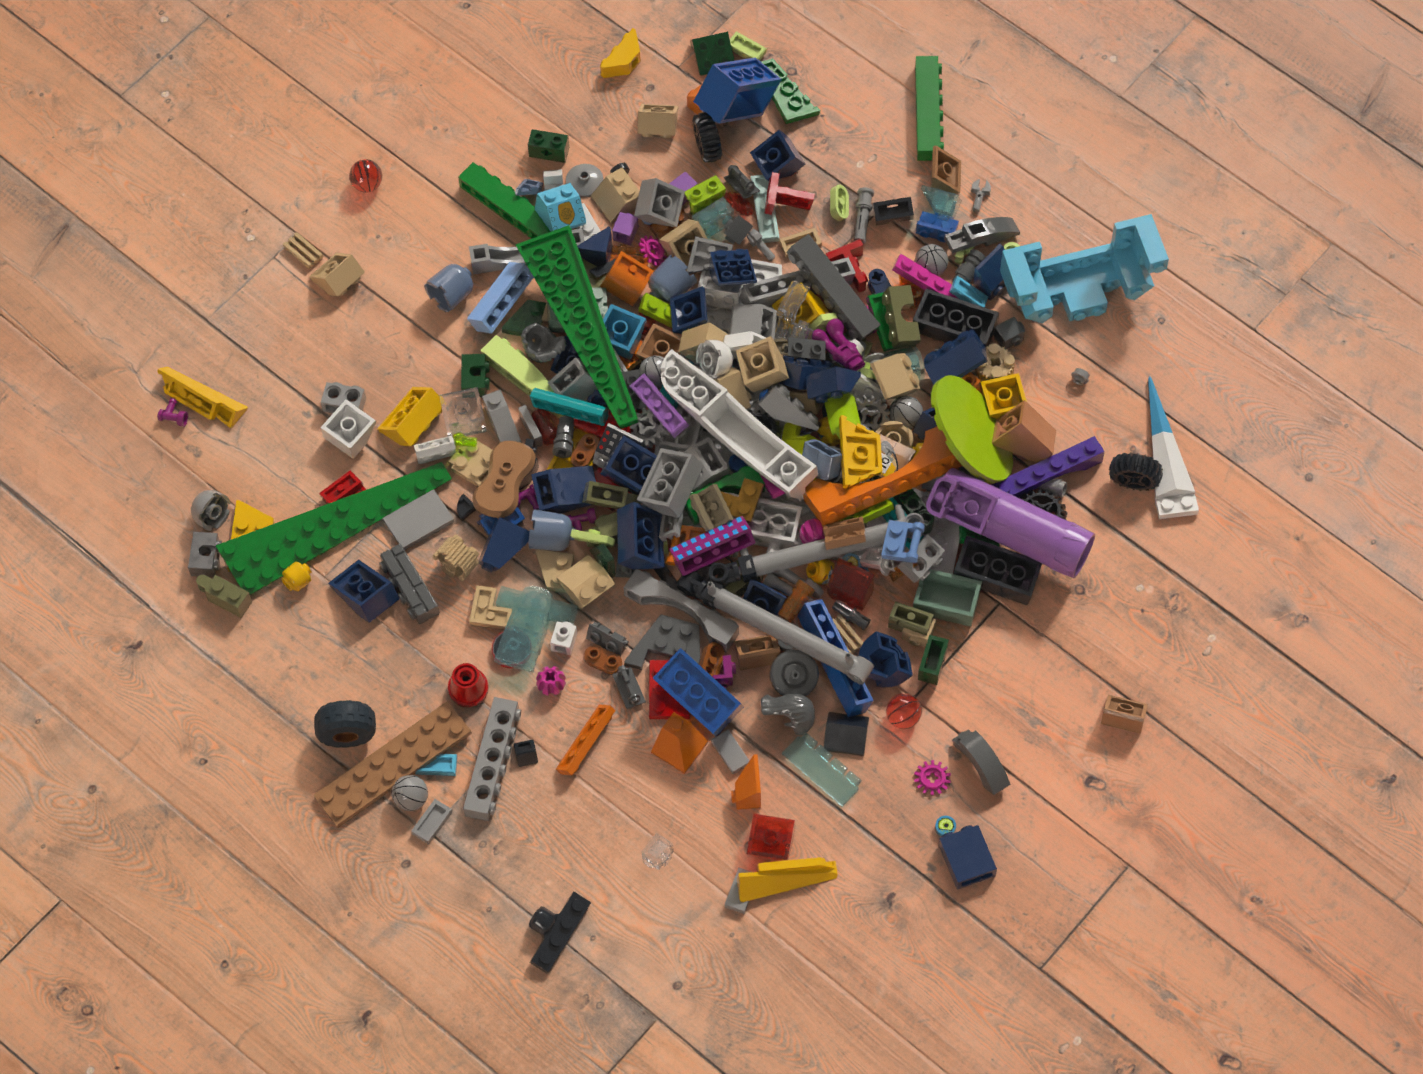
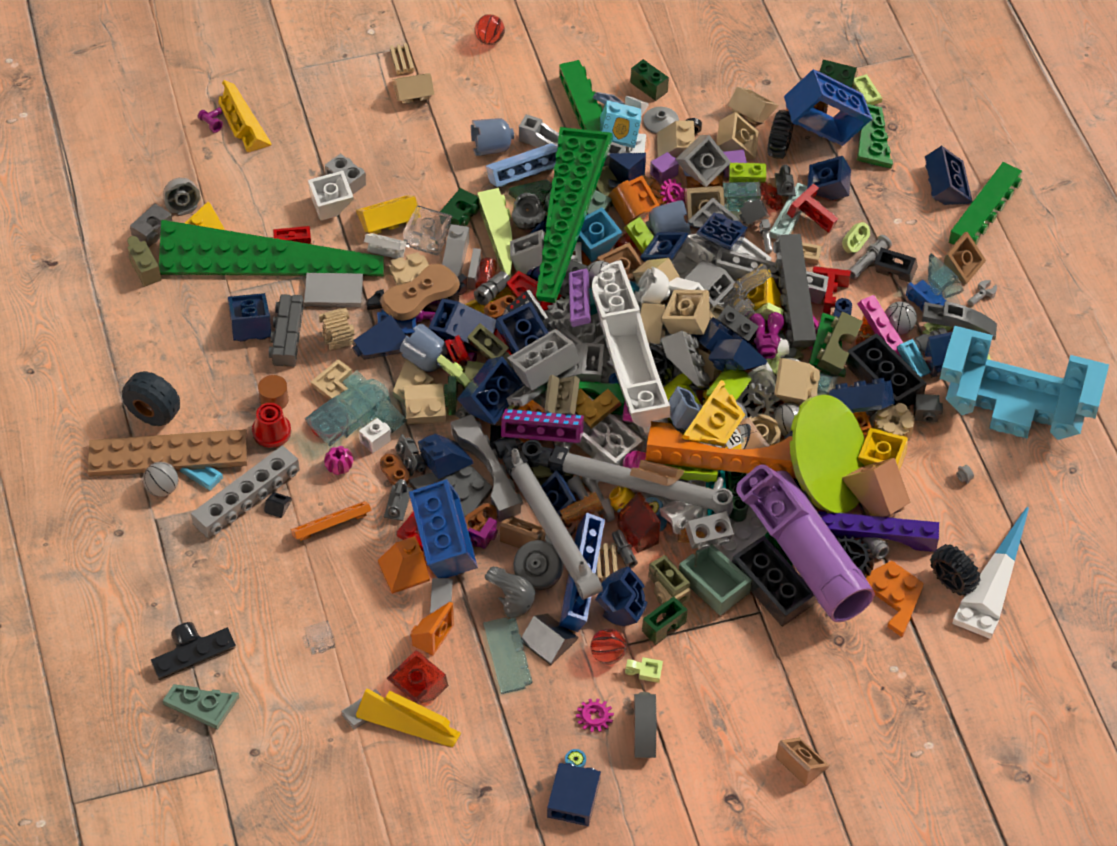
camera: 30 degrees right, 10 degrees down
yellow head [281,562,312,592] -> none
light grey tile [411,799,452,844] -> none
clear neon green arm [452,432,477,447] -> none
teal brick [530,388,609,426] -> none
yellow slope [600,28,641,78] -> none
medium blue plate [881,520,925,563] -> none
none -> sand green wing [163,684,239,730]
none -> dark orange piece [258,375,289,409]
none -> dark blue slope [418,434,474,479]
none -> red wheel [445,335,470,364]
none -> yellowish green plate [625,657,663,683]
none -> tan slope [716,112,759,160]
none -> orange wing [866,561,924,637]
none -> dark blue slope [925,145,973,205]

